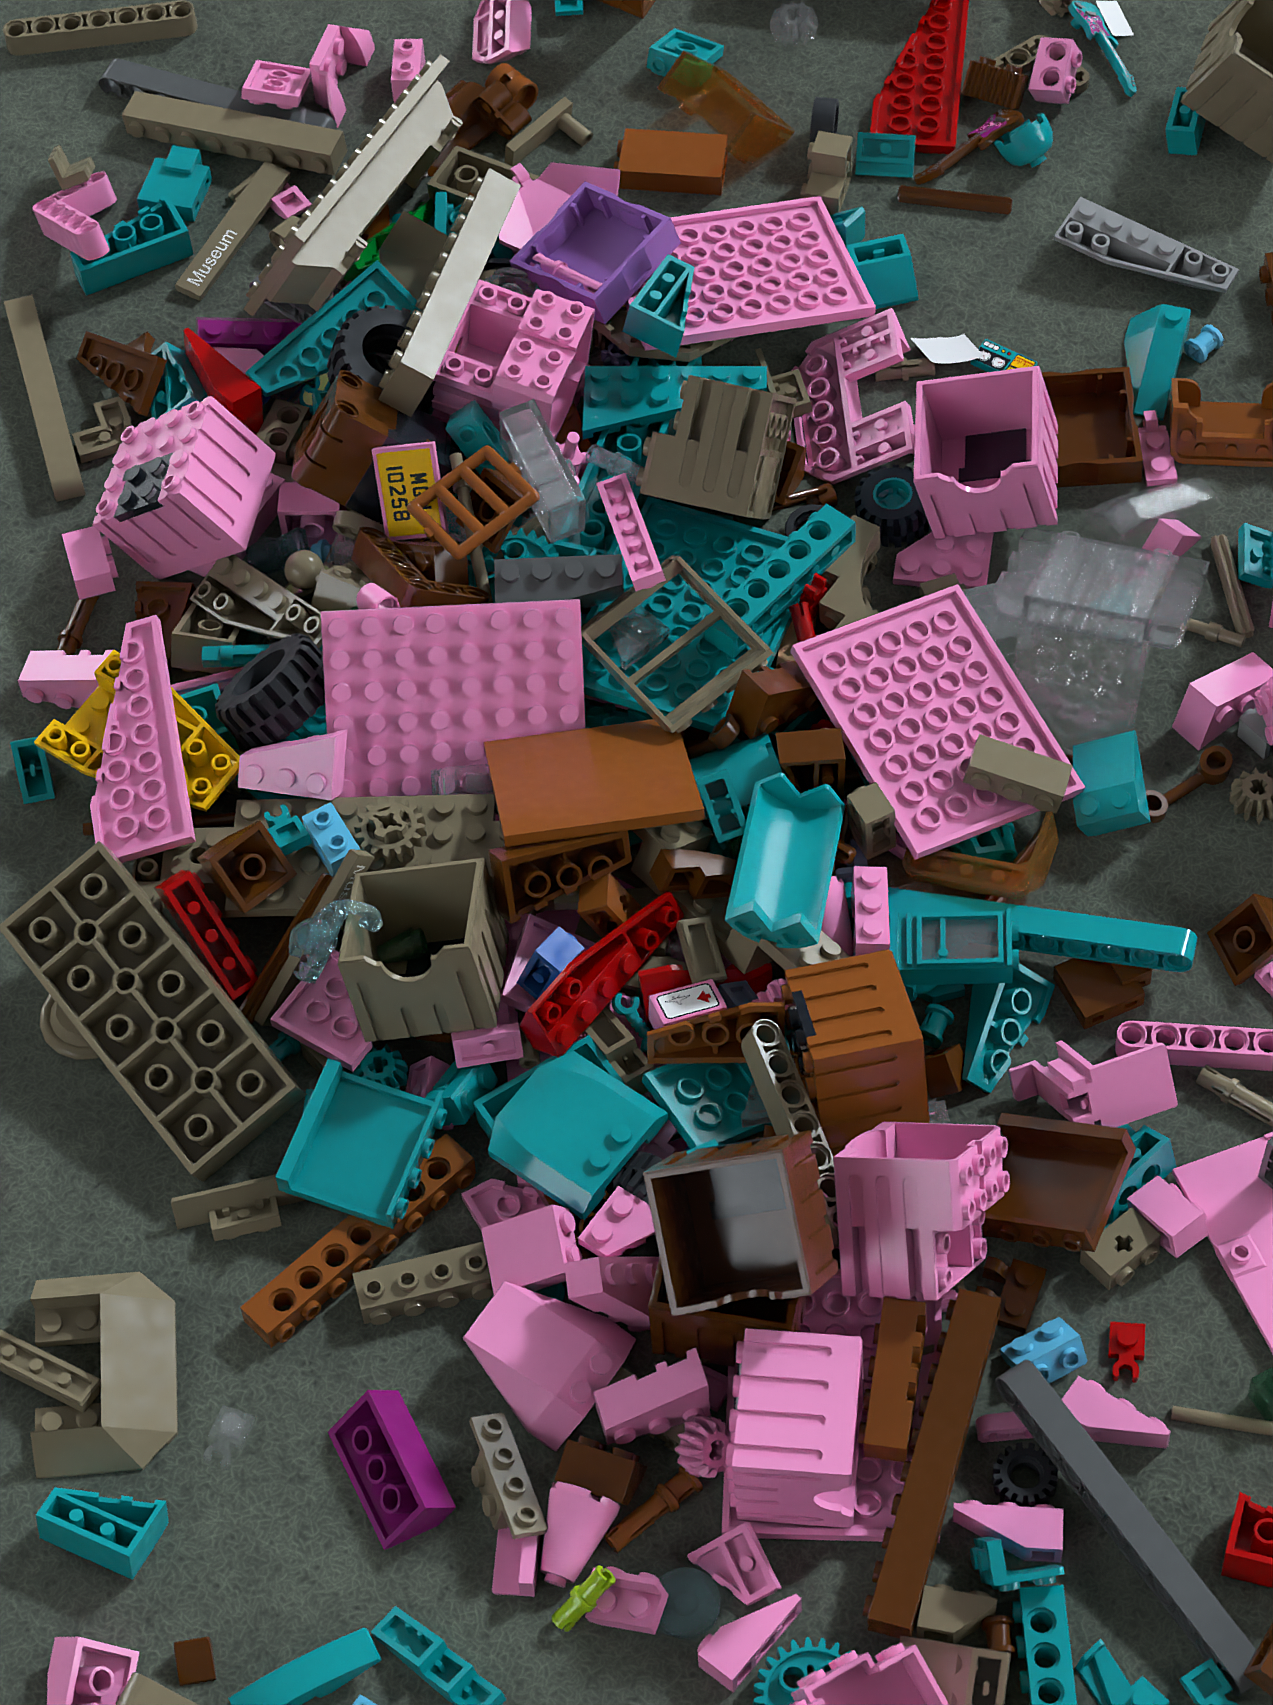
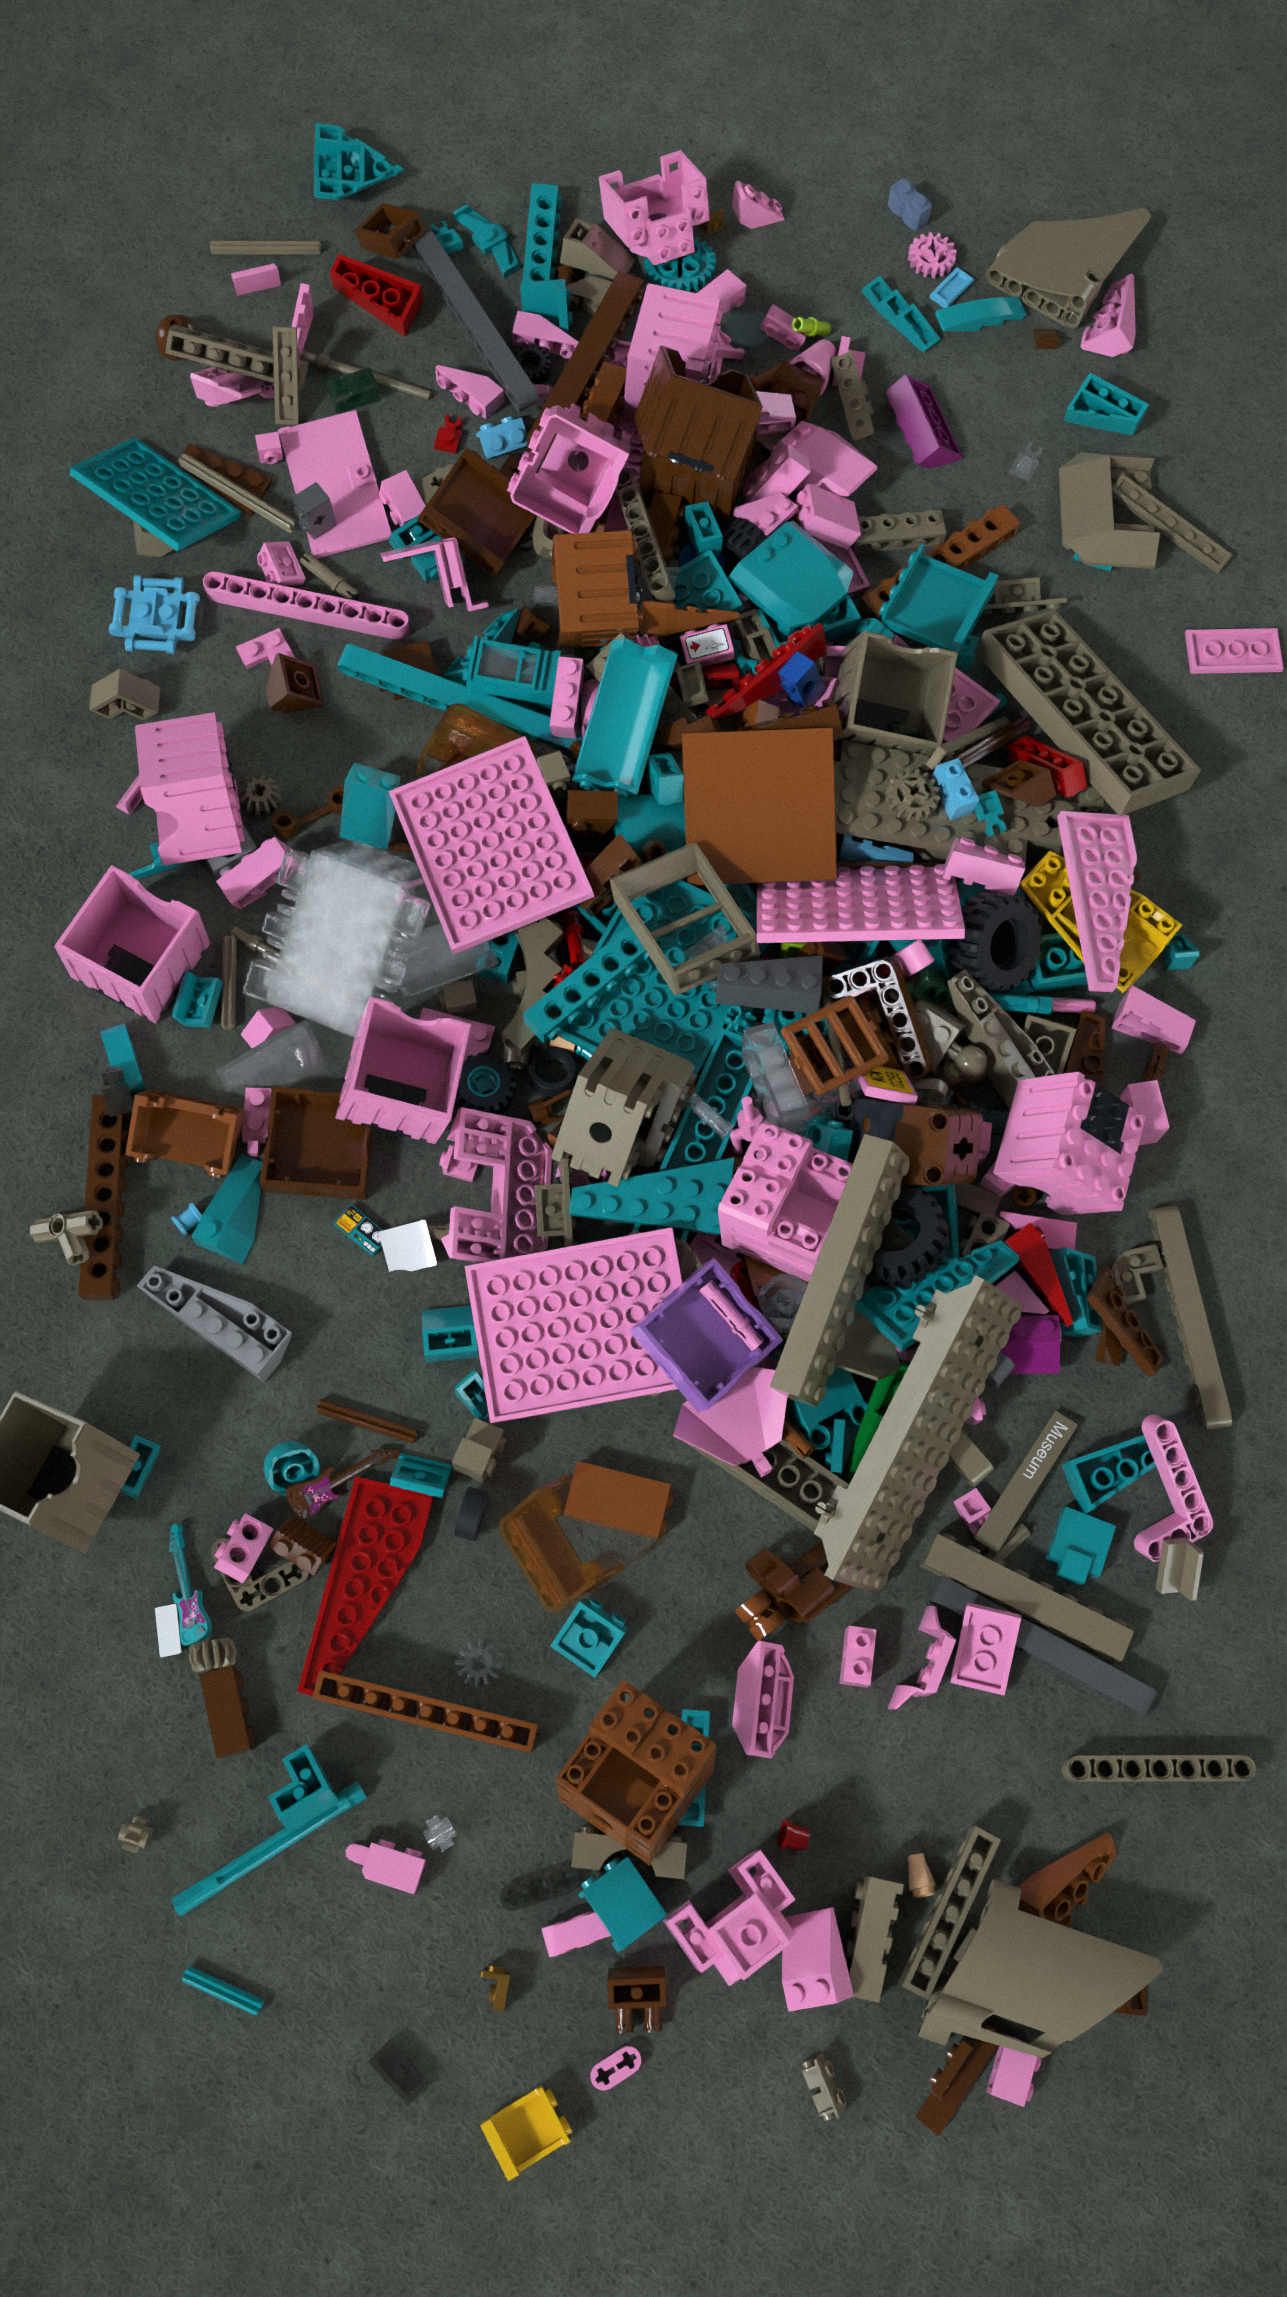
camera: 175 degrees right, 15 degrees up
clear light blue animal [289,899,383,984] -> none
clear slope [431,764,494,795] -> none
dark tan piece [505,96,593,167] -> none
bright pink plate [596,473,666,591] -> none
teal wedge [622,254,695,358] -> none
dark tan brick [963,734,1073,813] -> none

